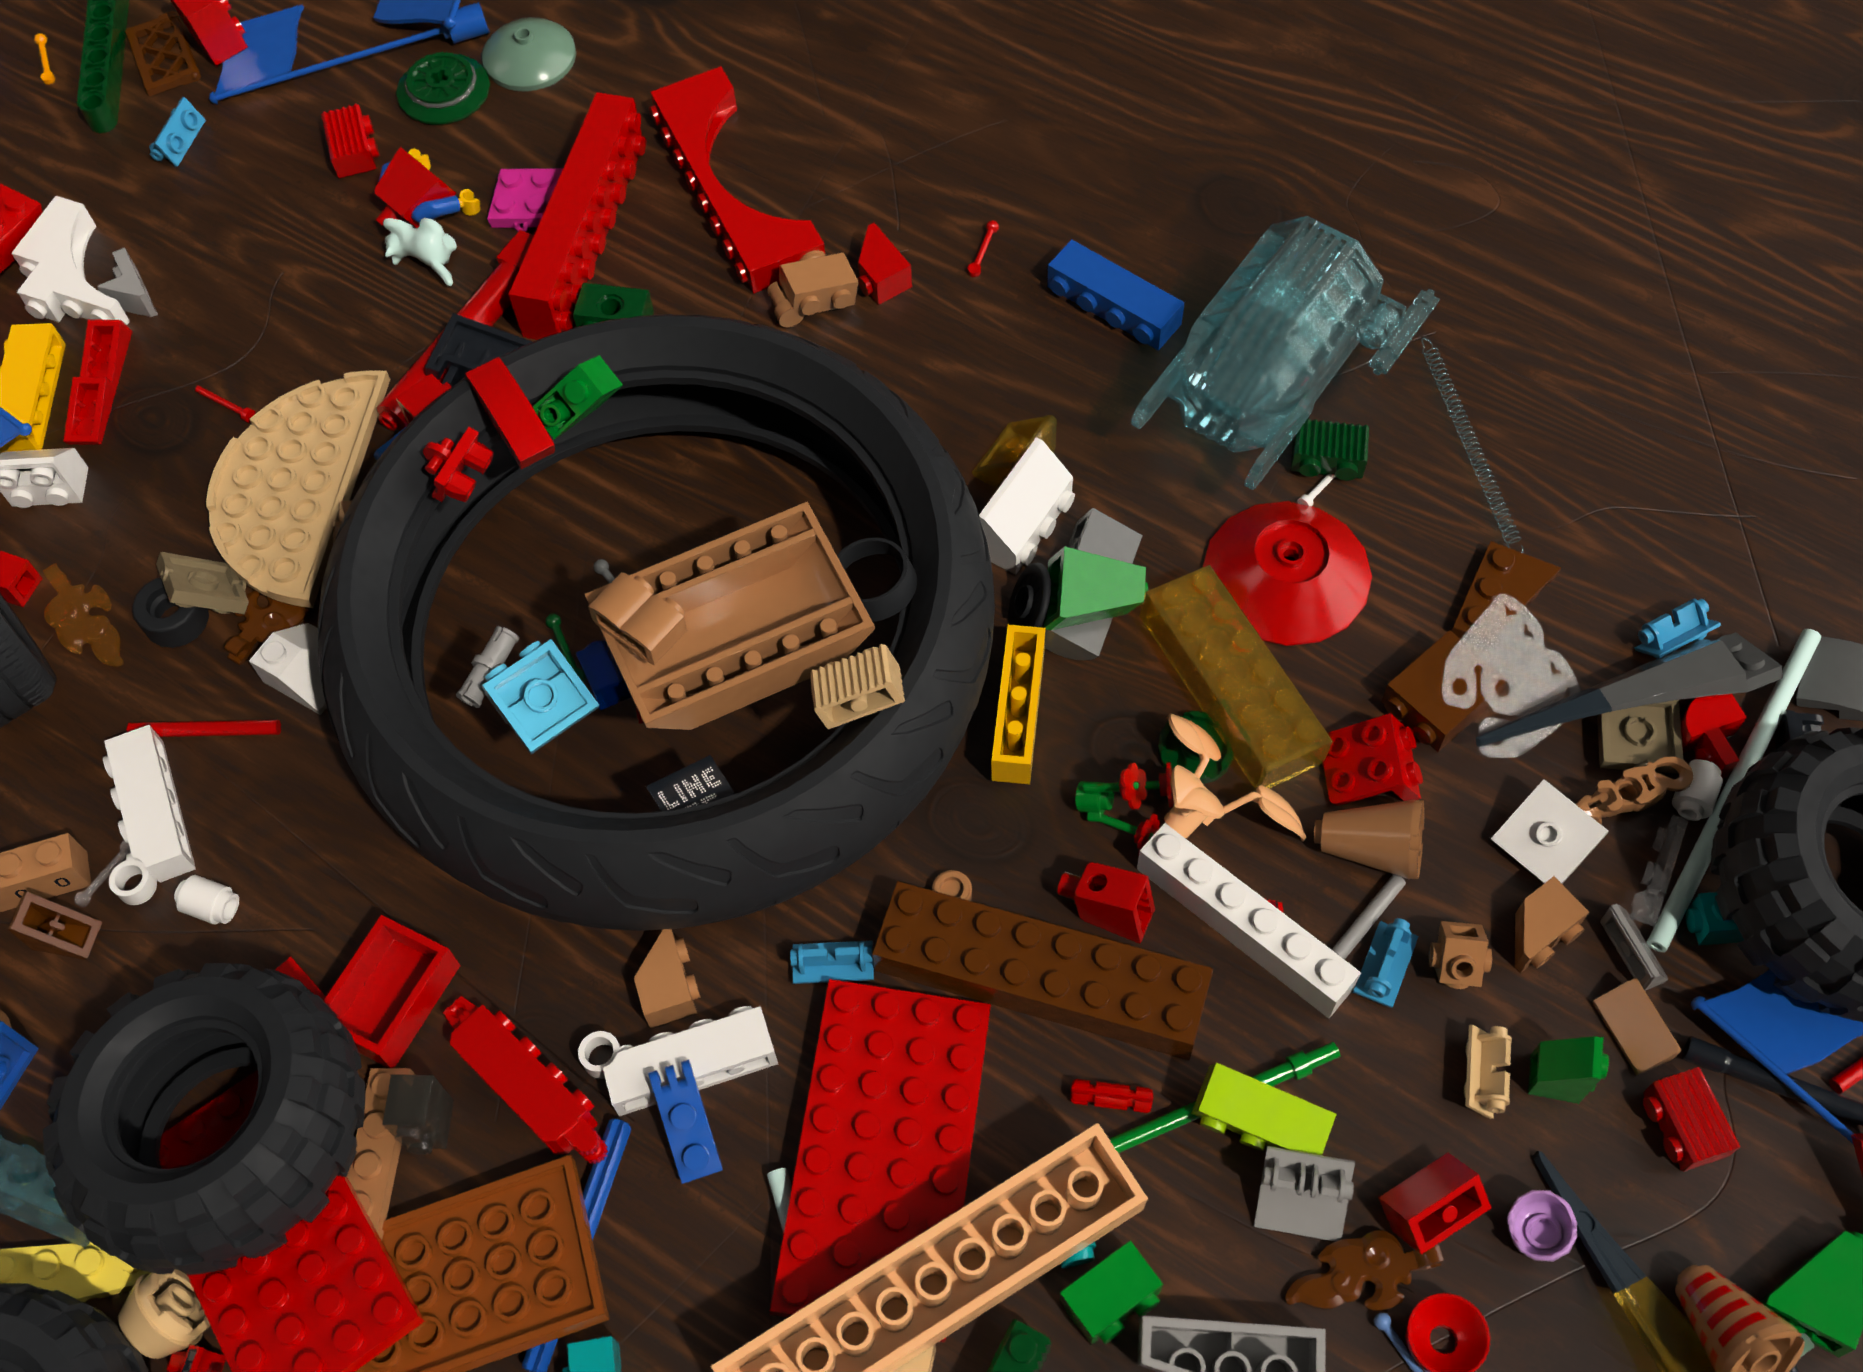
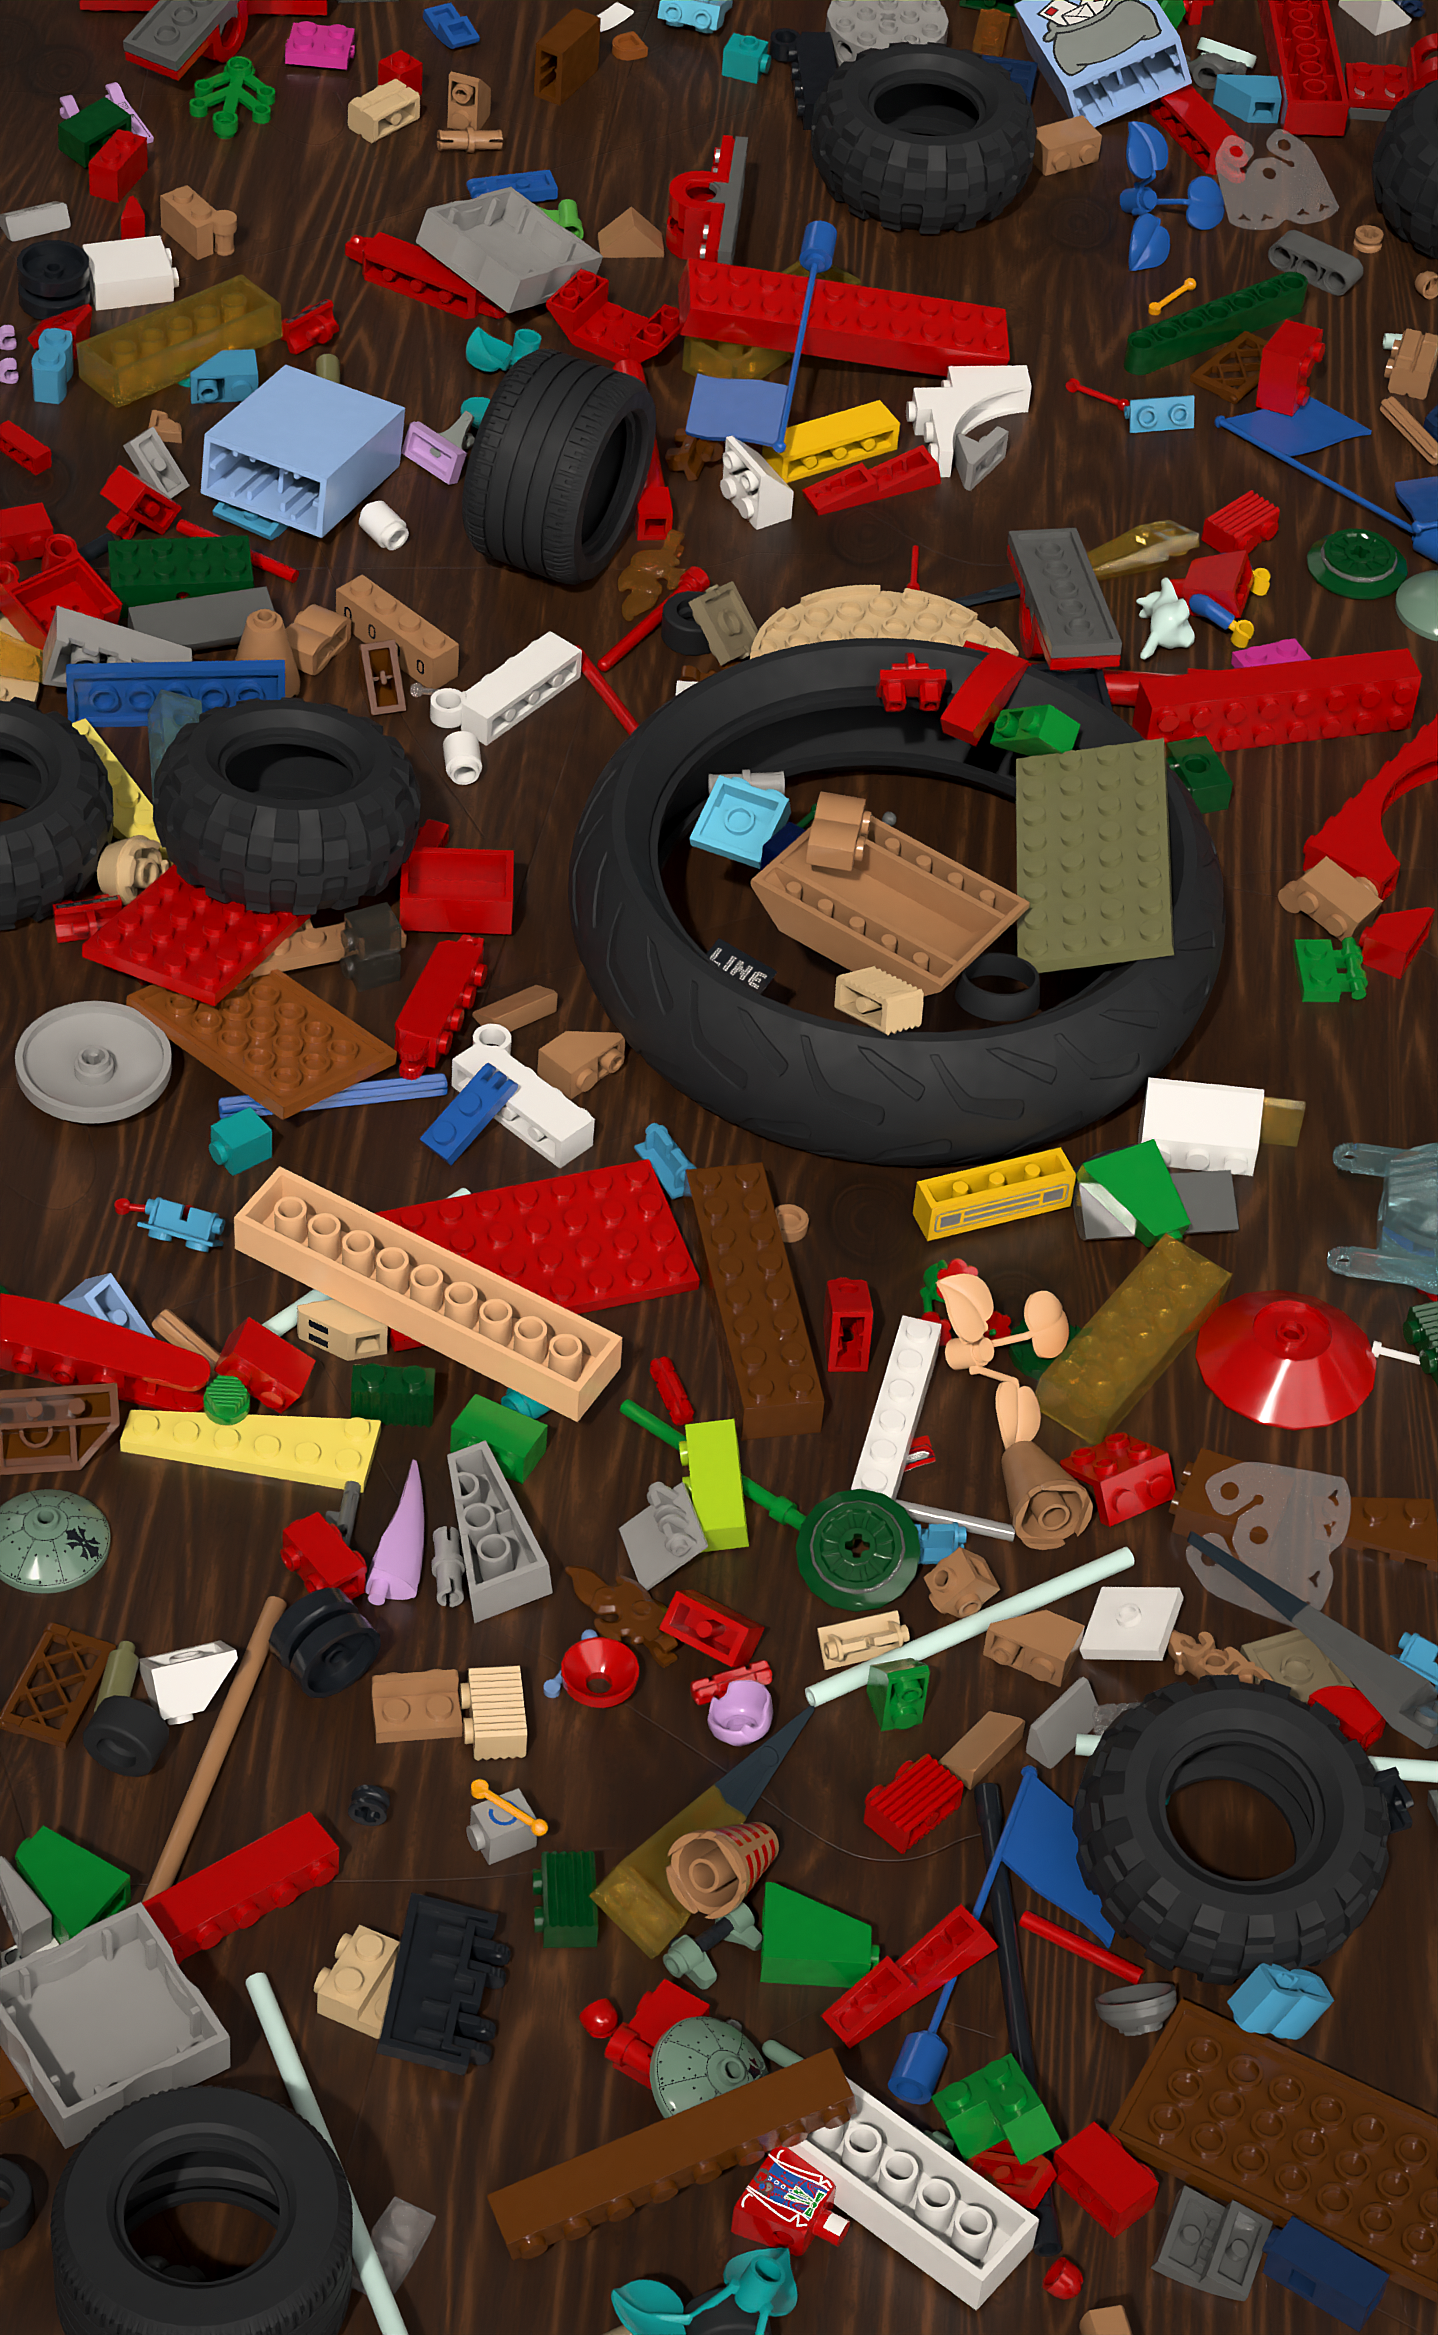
camera: 55 degrees right, 15 degrees down
none -> medium nougat slope [473,985,558,1032]
none -> red piece [597,566,710,672]
none -> red axle [690,1660,772,1705]
none -> dark green piece [795,1489,921,1612]
none -> light aqua piece [805,1547,1134,1708]
none -> clear yellow plate [951,520,1199,607]
none -> dark grey piece [1007,528,1122,671]
none -> olive plate [1016,738,1174,973]
none -> red hinge [1066,378,1130,412]
none -> green plate [1292,937,1368,1002]

